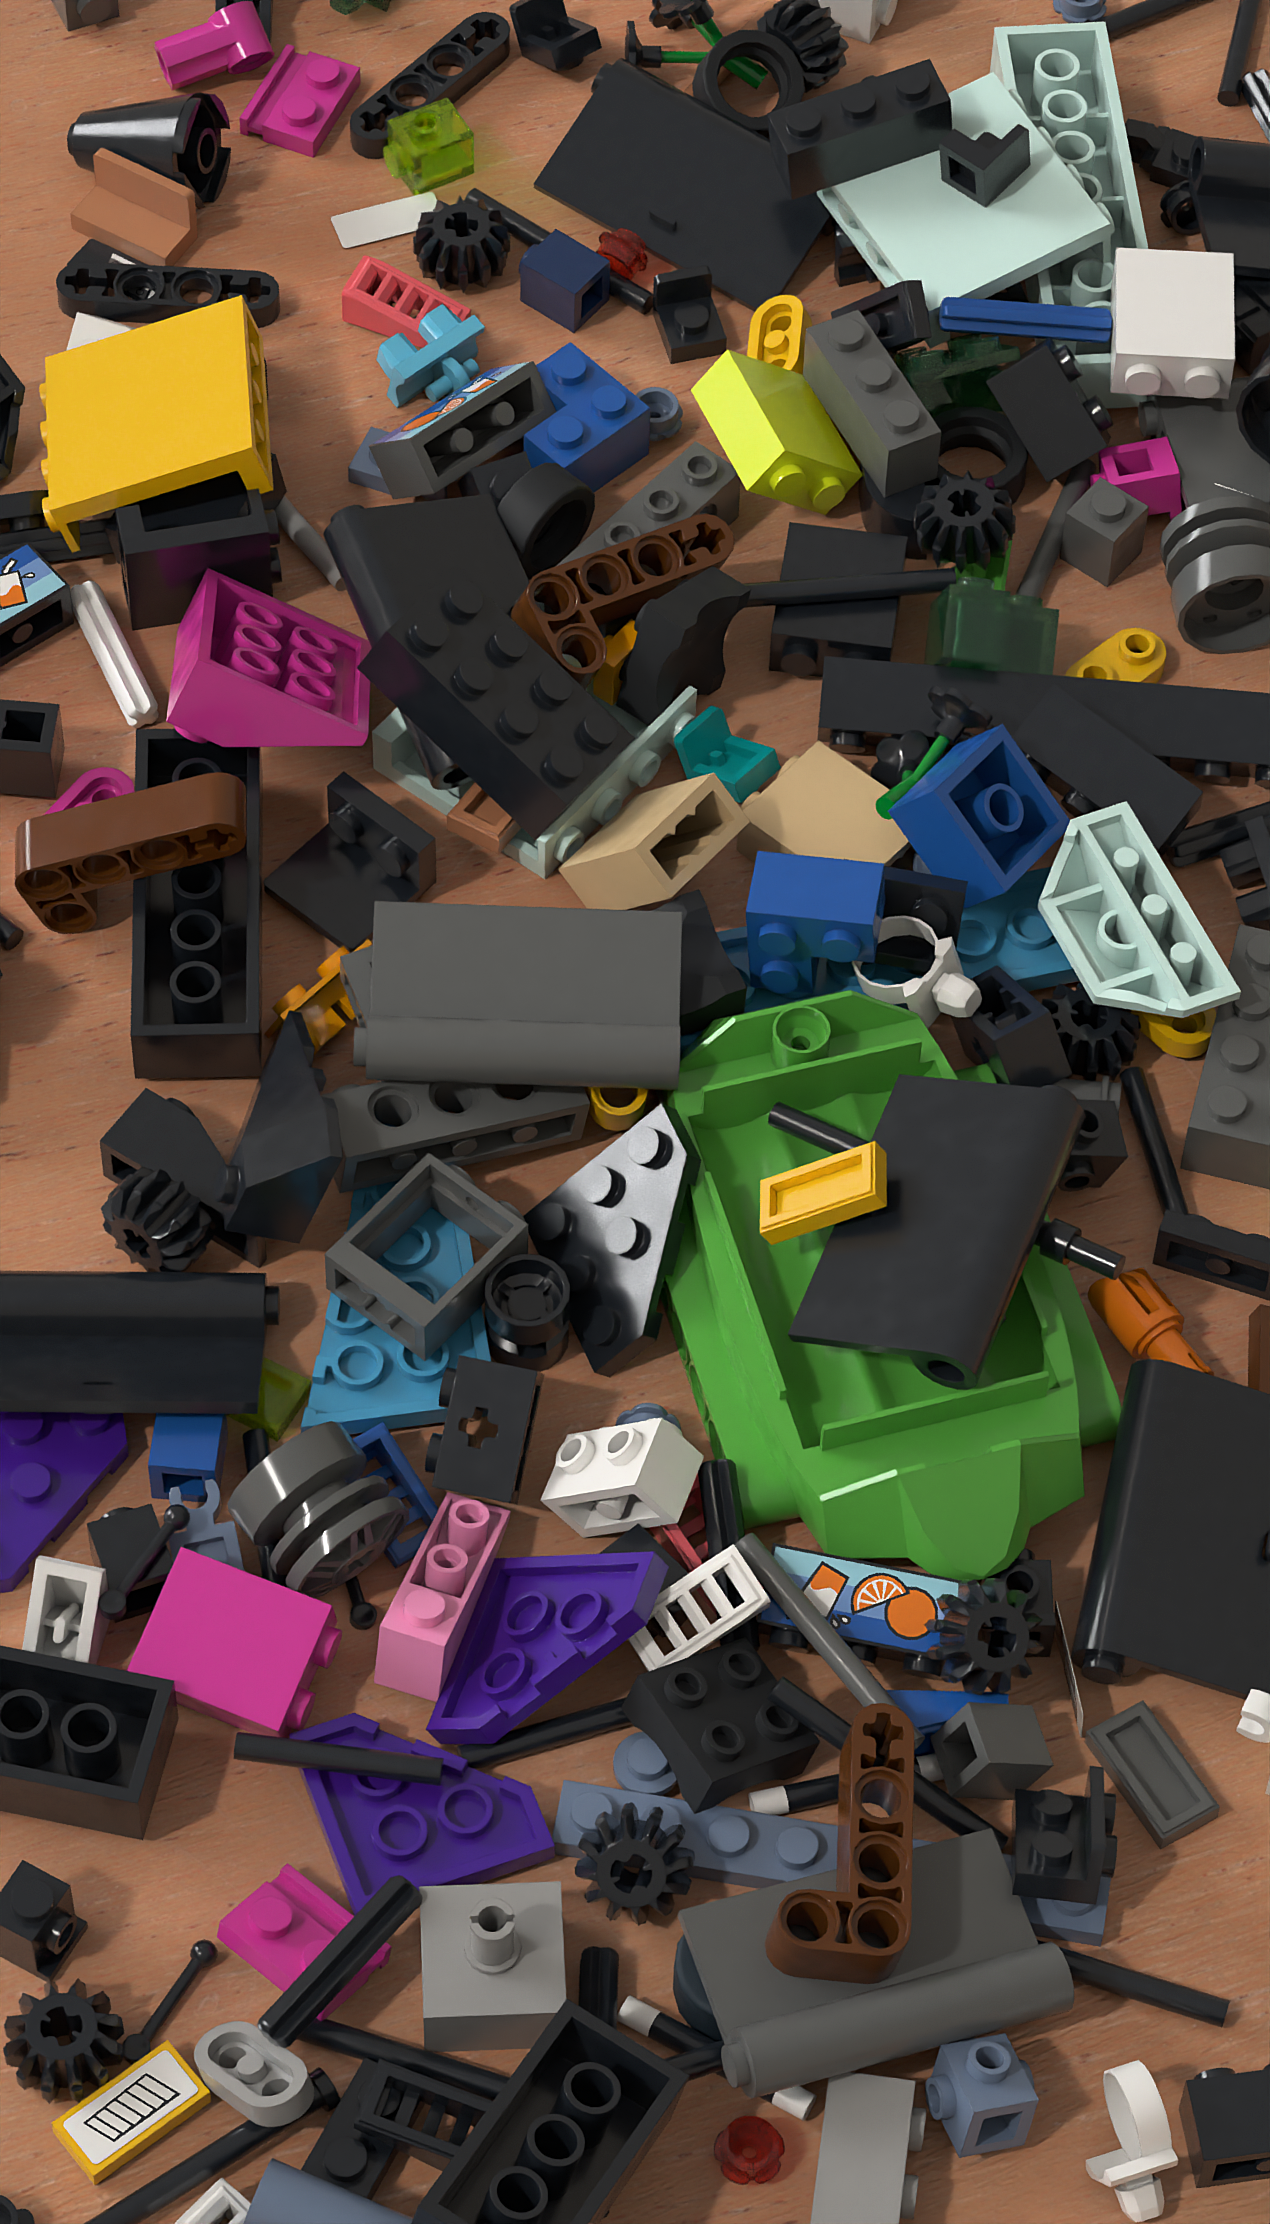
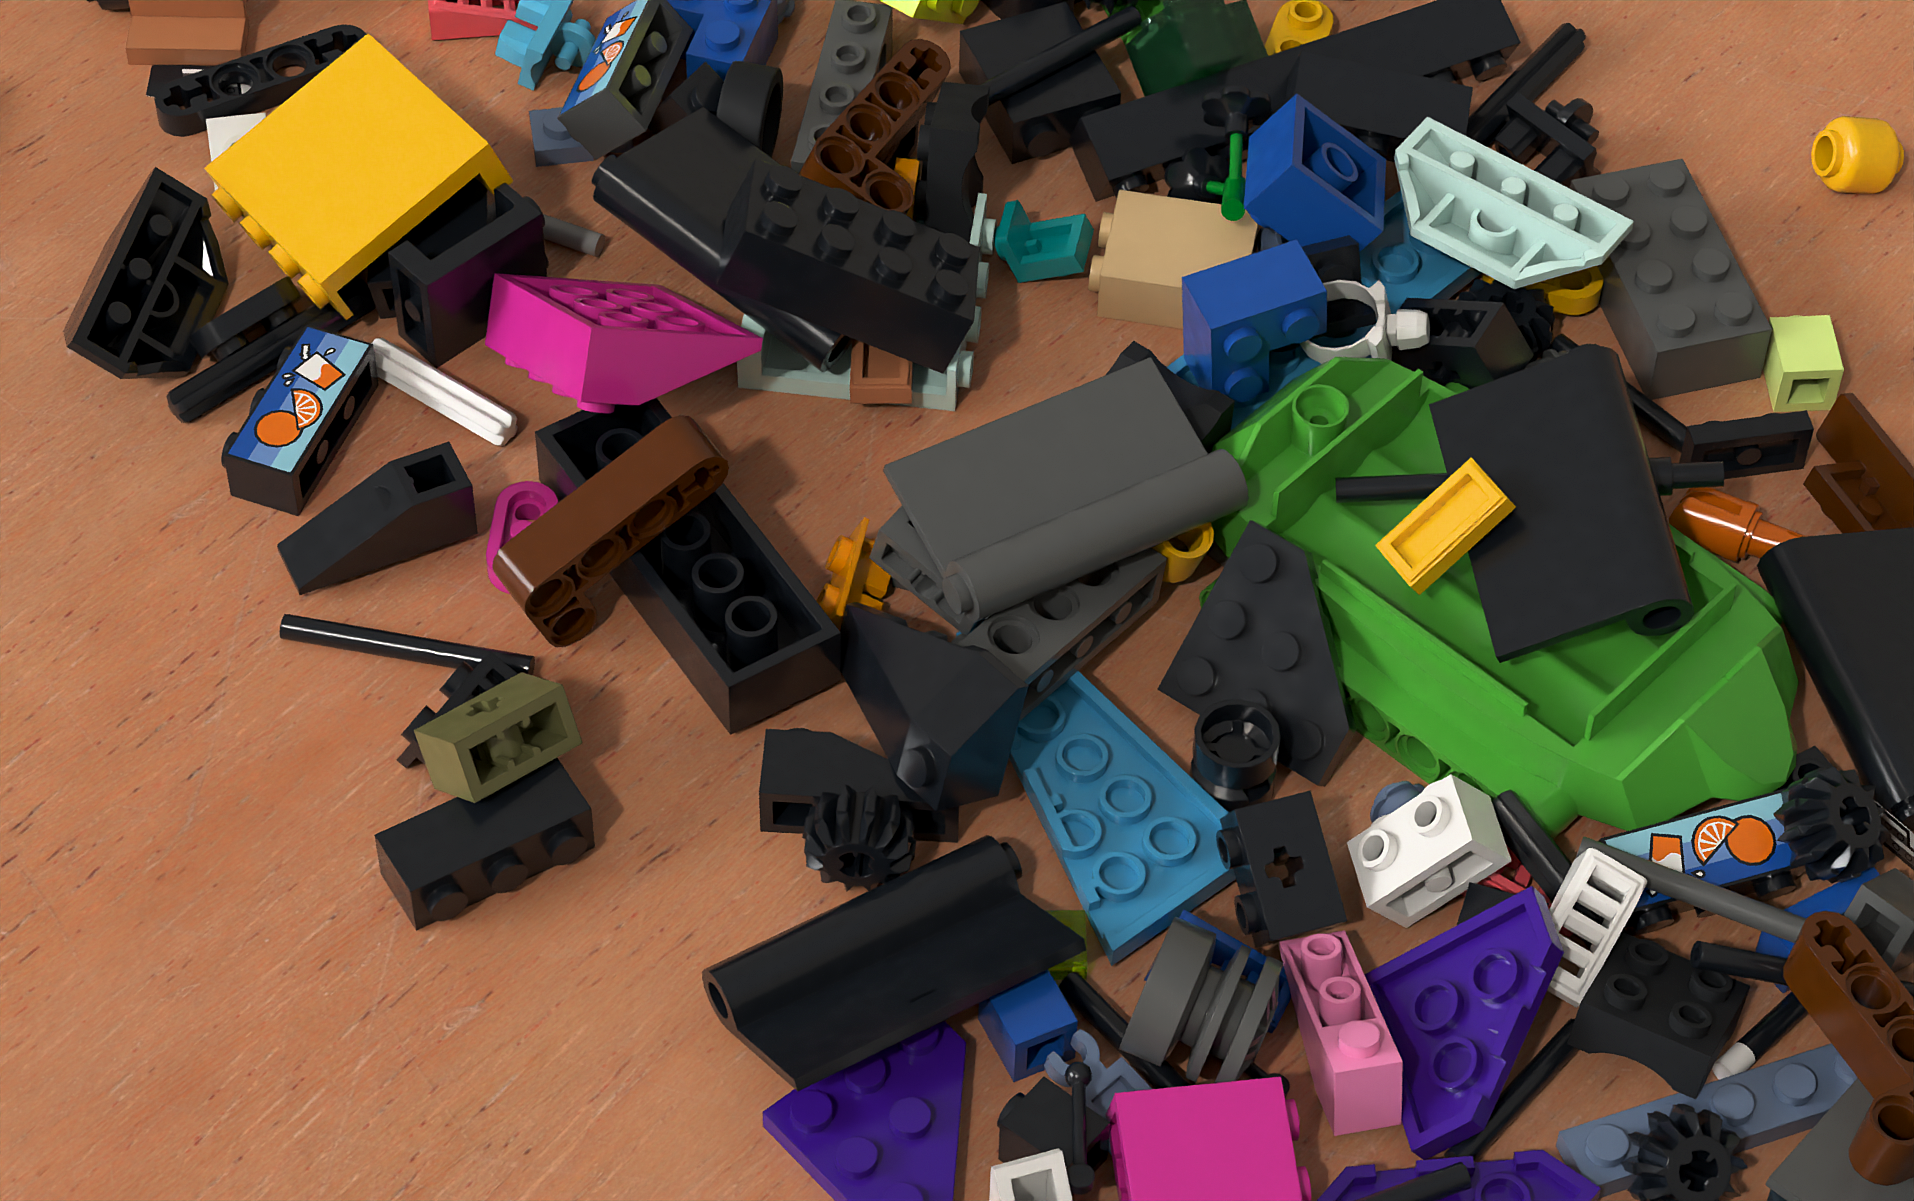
camera: 30 degrees left, 5 degrees down
black bracket [263,771,436,953] -> none
dark grey window [324,1153,528,1361] -> none
tan brick [558,772,750,910] -> none
sand blue plate [613,1732,678,1796] -> none

